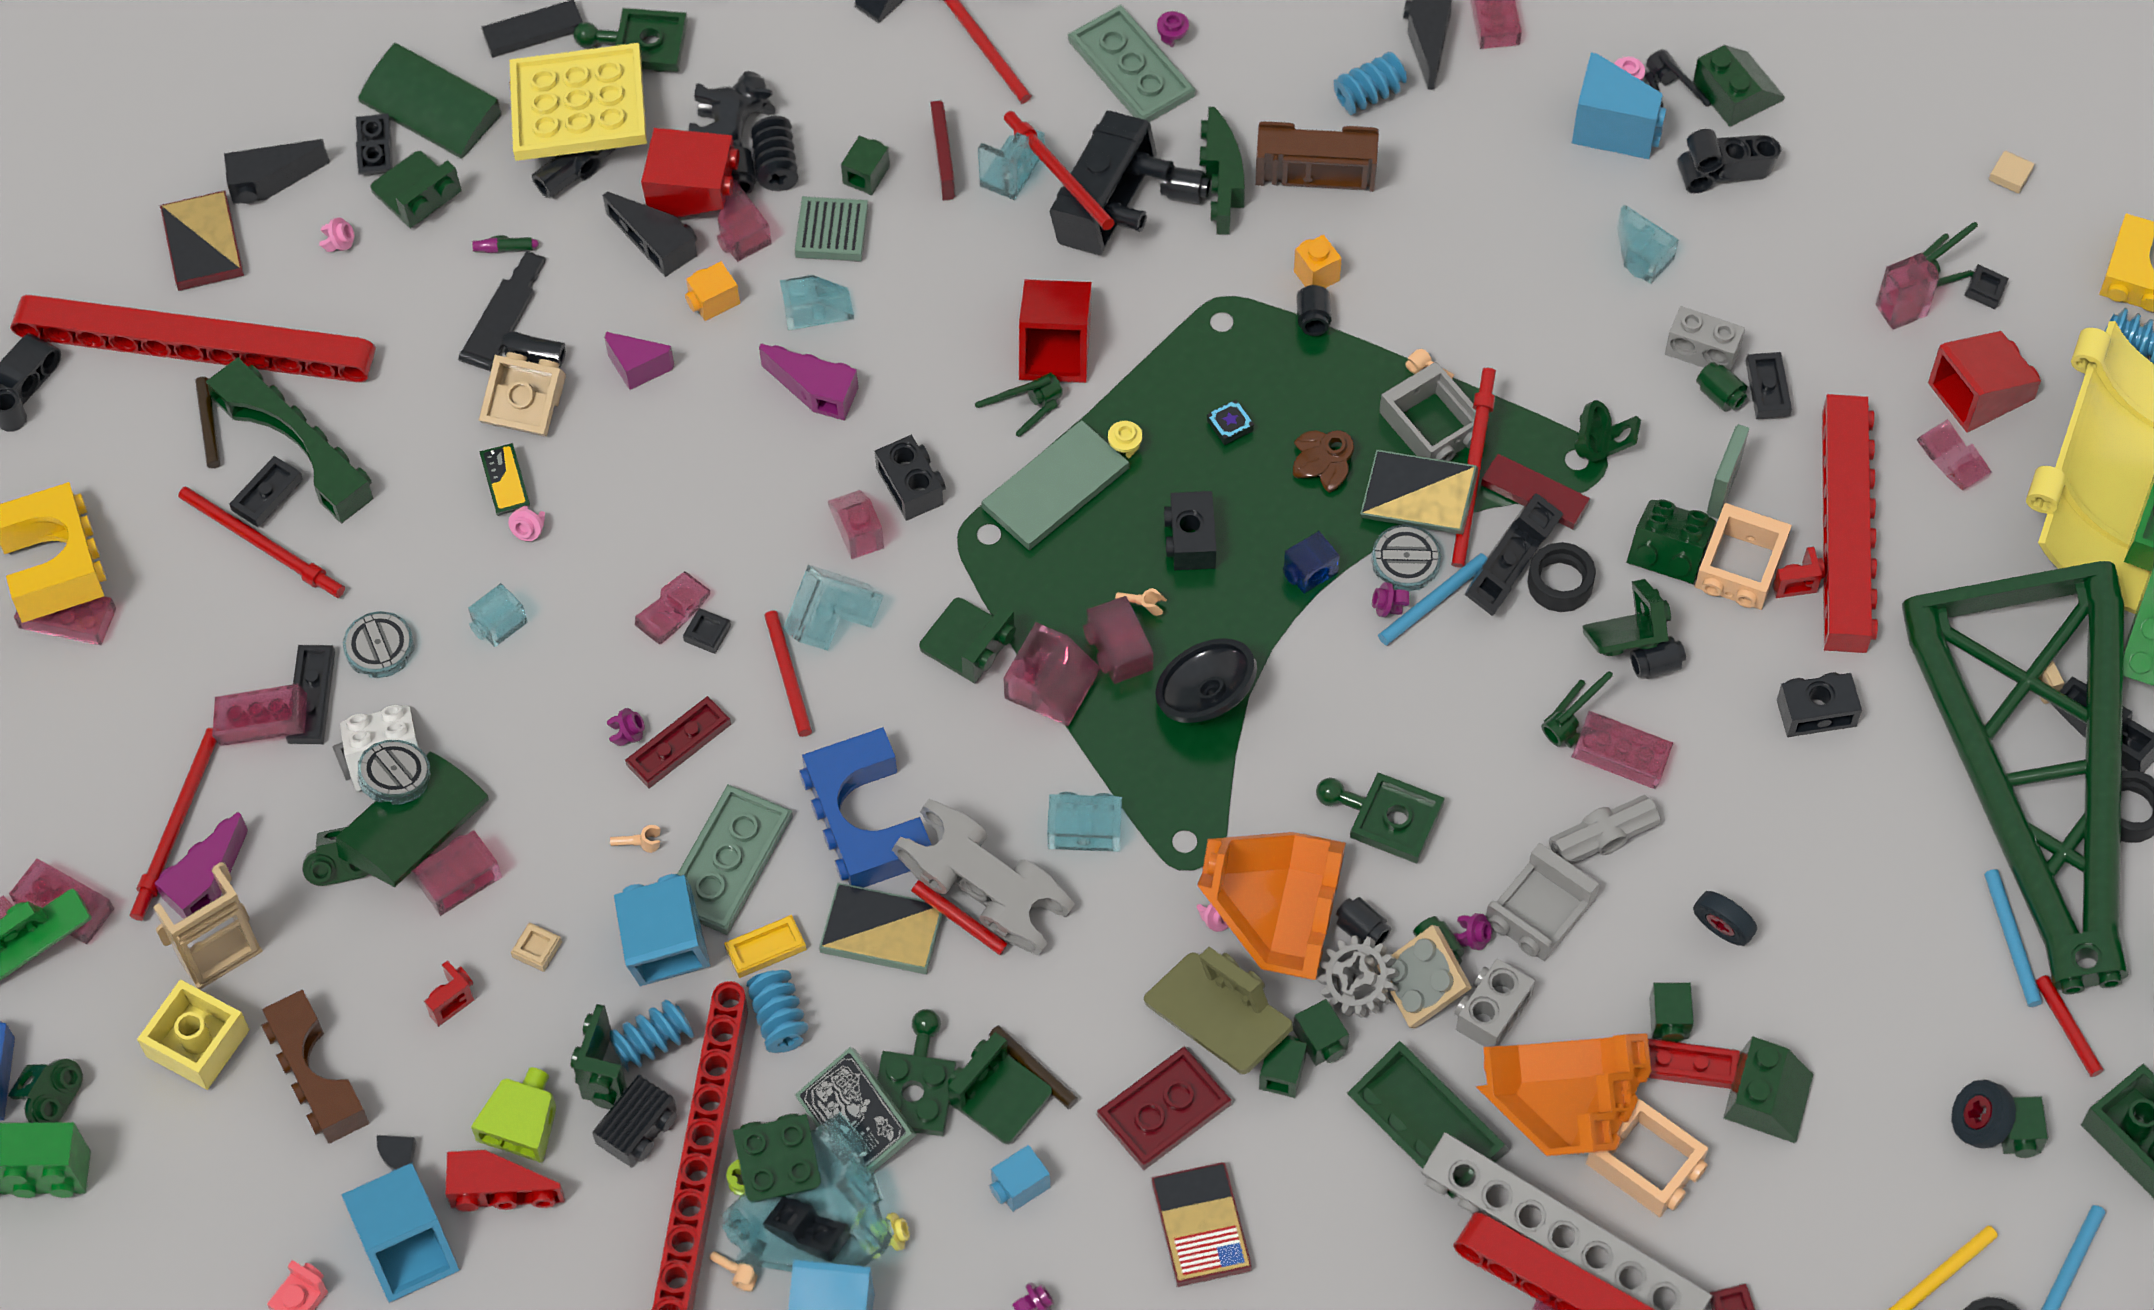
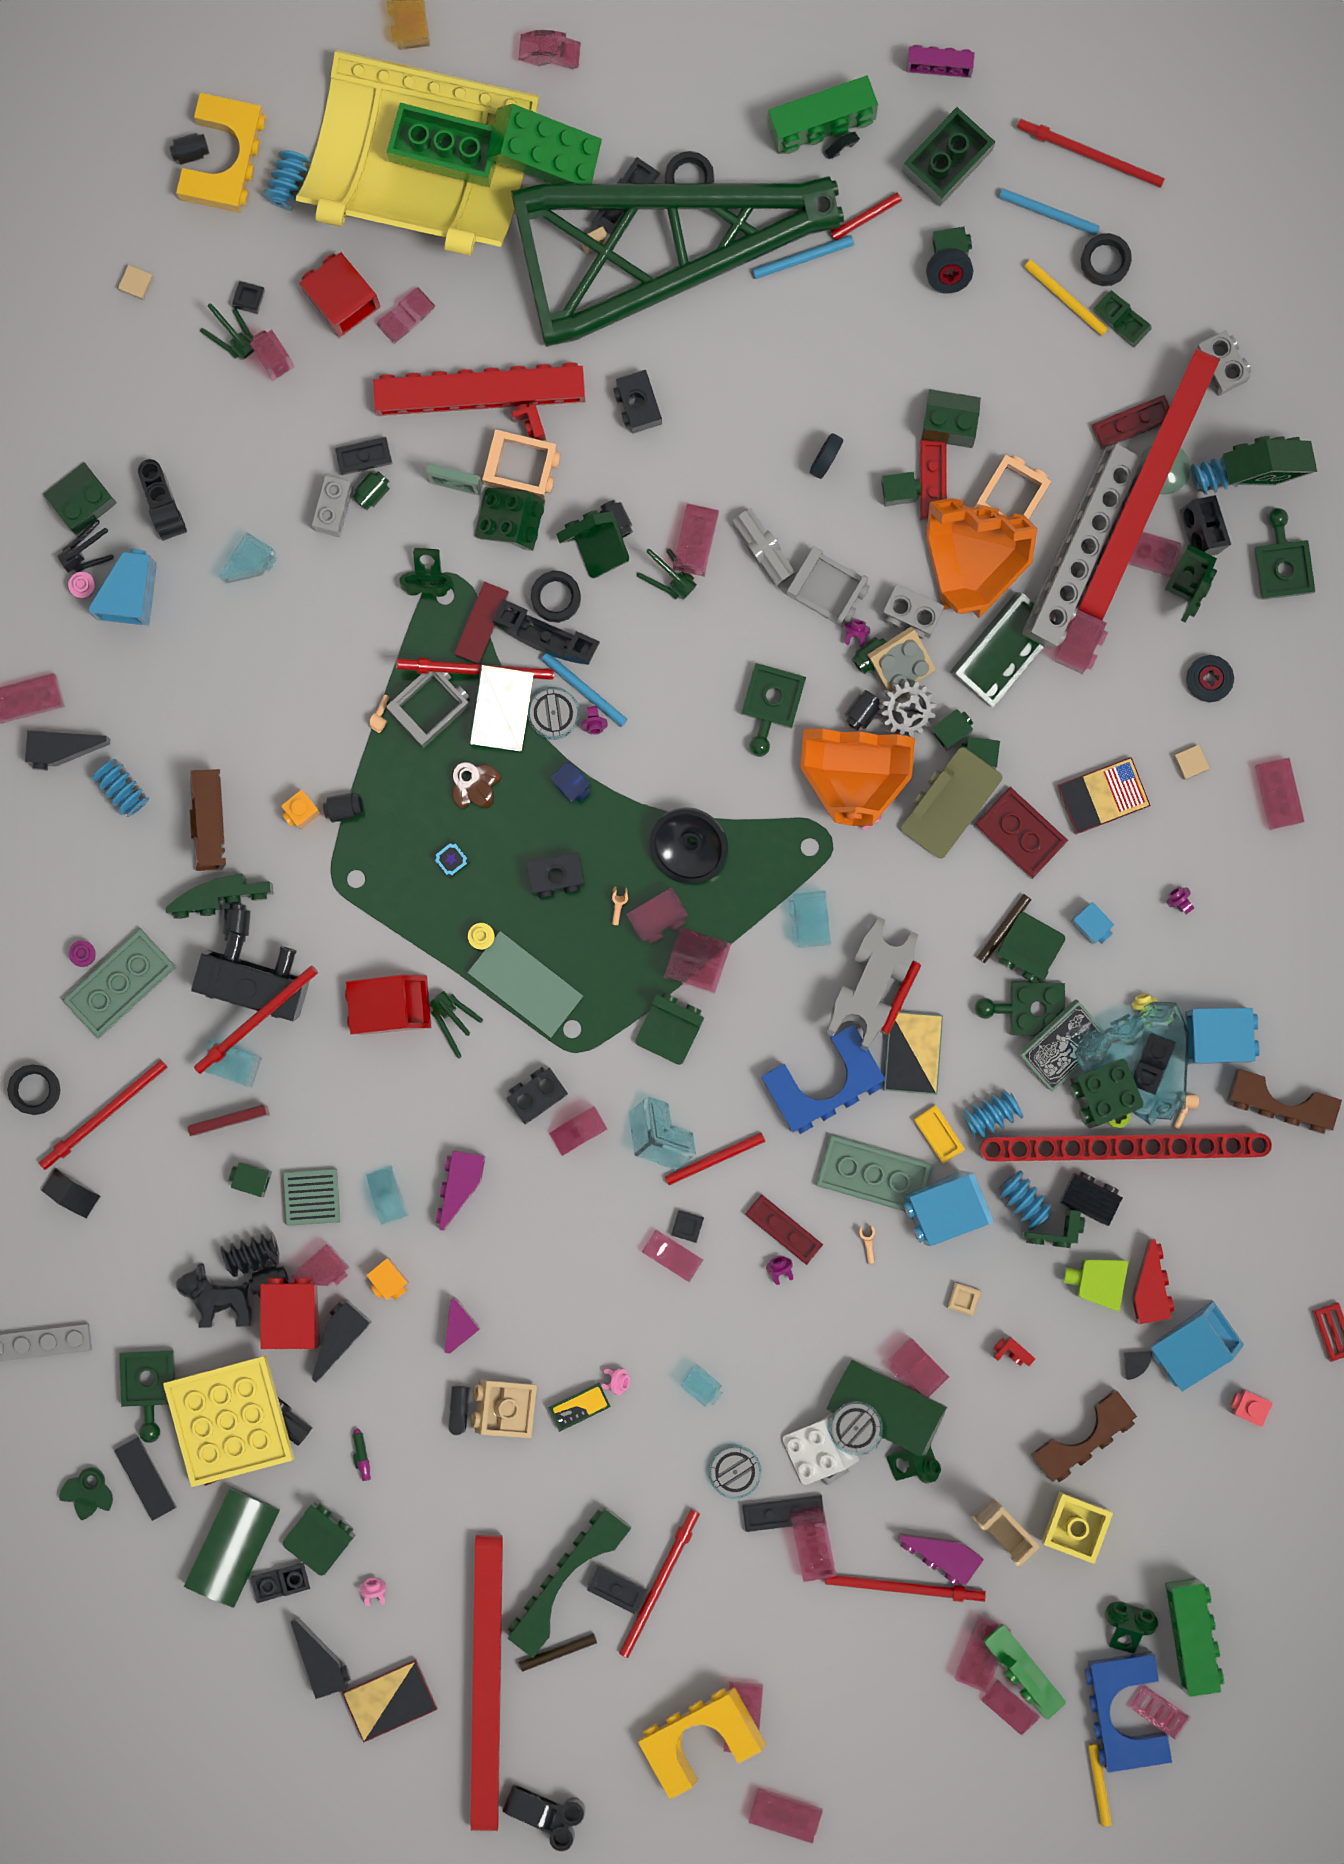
camera: 95 degrees left, 25 degrees up
black piece [458,251,546,371] -> none
none -> clear pink brick [1054,610,1108,674]

